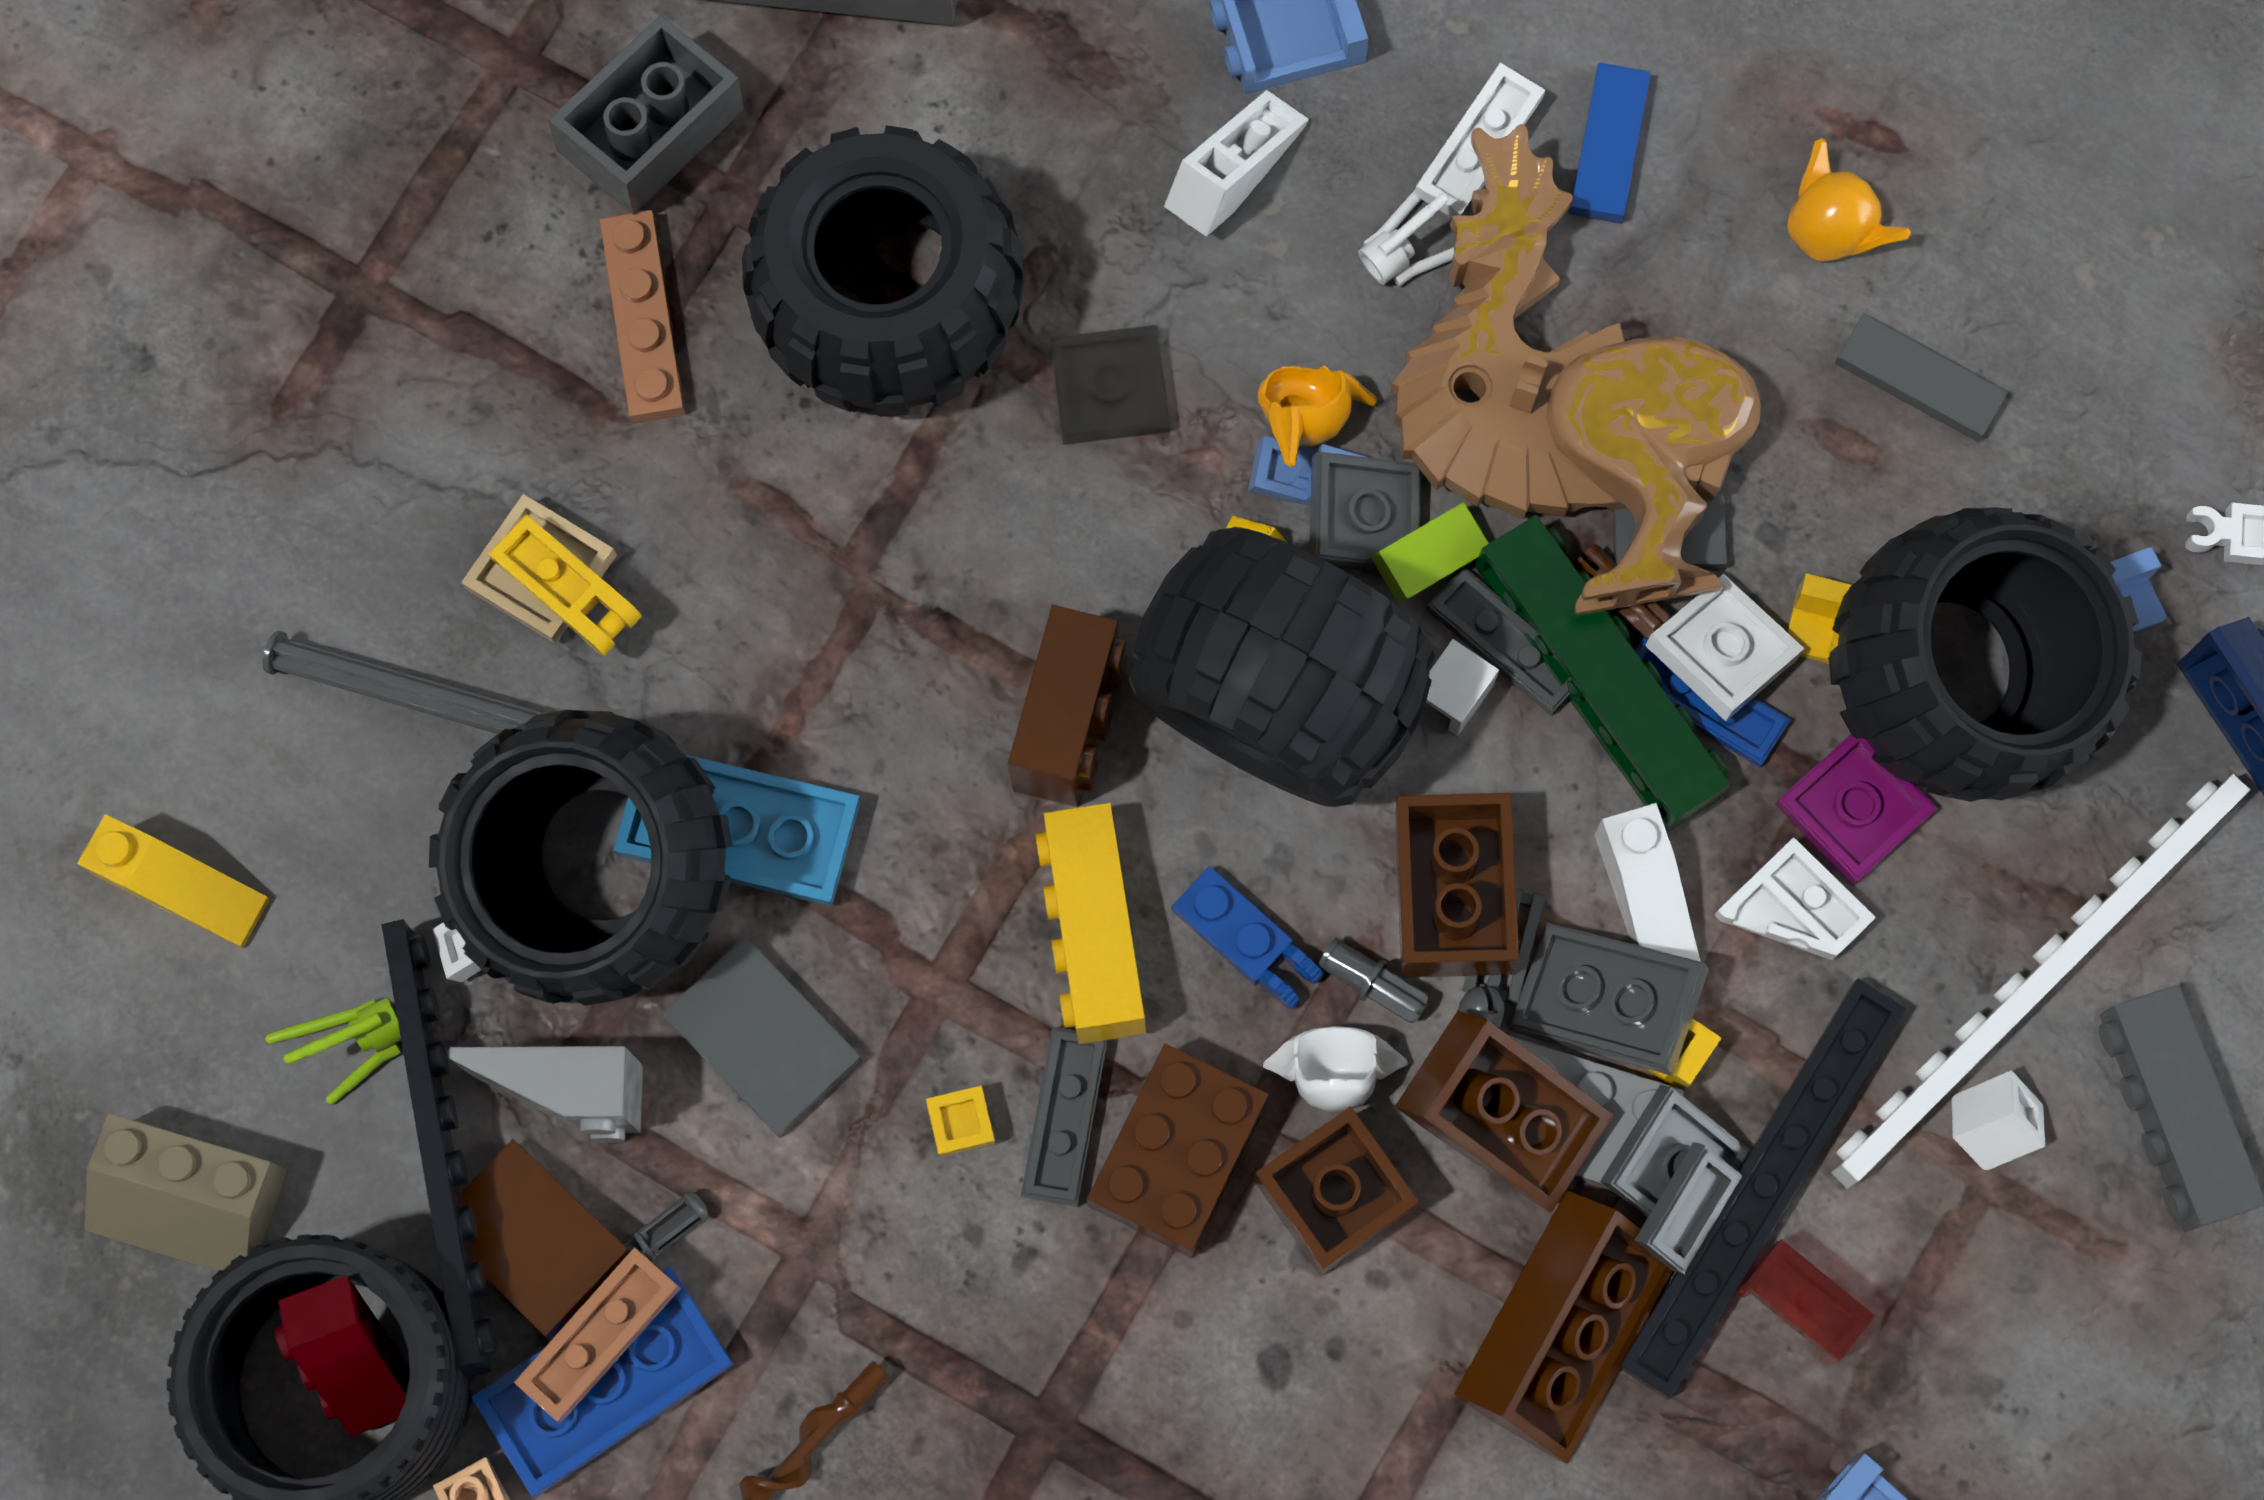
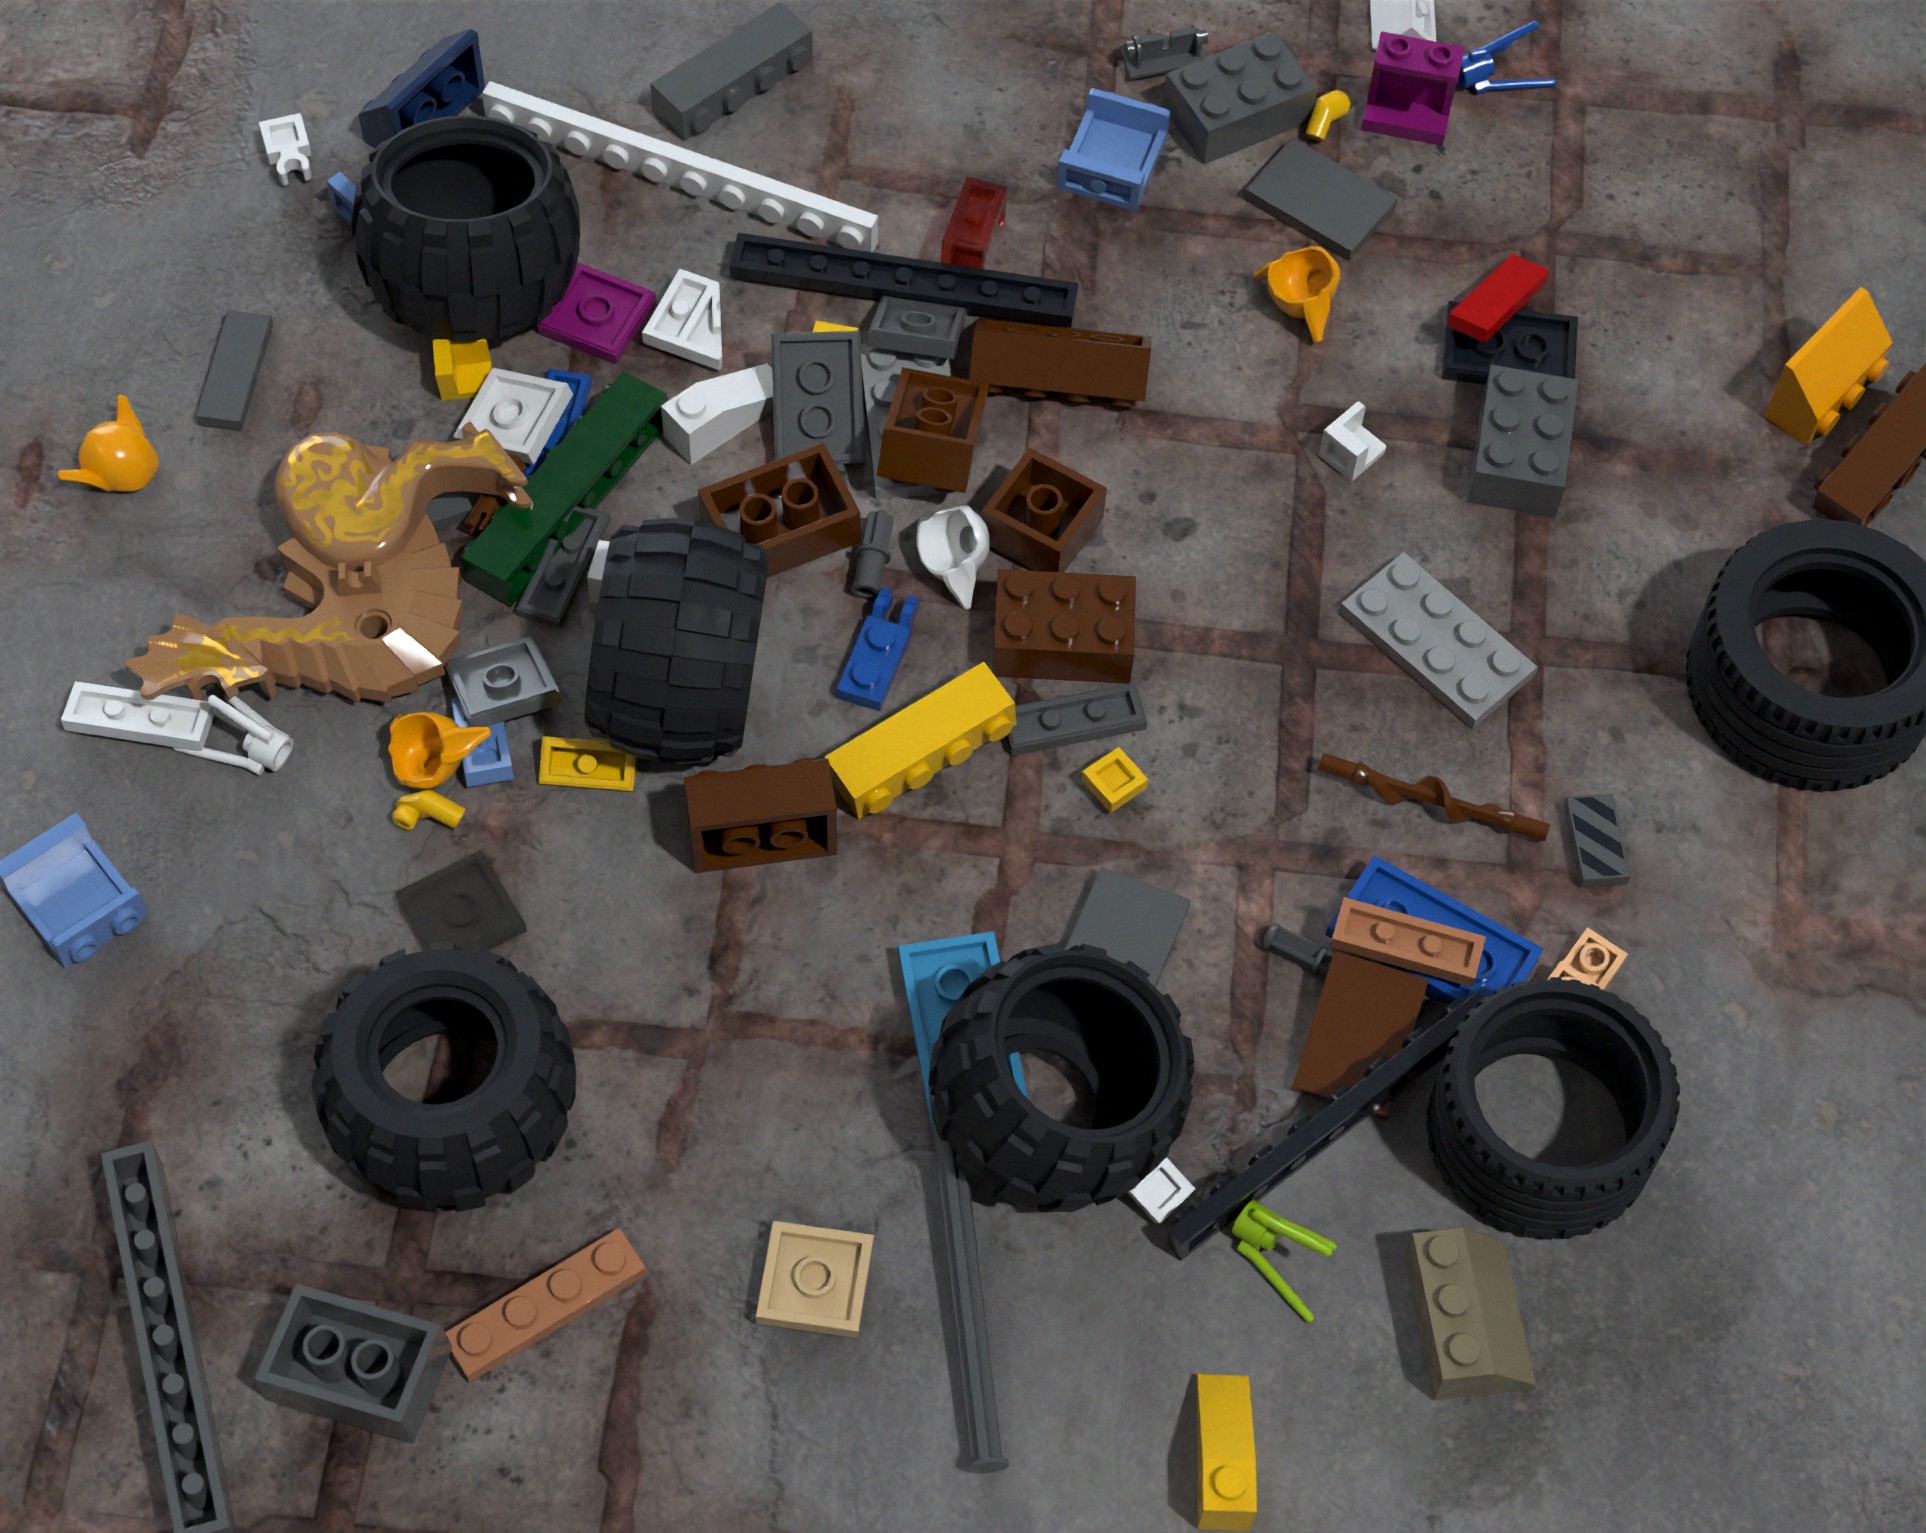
camera: 120 degrees left, 15 degrees down
dark red brick [275,1275,410,1437] -> none
light grey slope [449,1046,643,1143] -> none
yellow plate [488,514,642,657] -> none
white slope [1164,90,1309,237] -> none
lime tile [1371,502,1489,604] -> none
dark grey hinge [1457,986,1505,1029] -> none
blue tile [1569,62,1651,224] -> none
dark grey tile [1635,1142,1742,1274] -> none
white panel [1952,1070,2045,1170] -> none
none -> yellow arm [392,790,466,830]

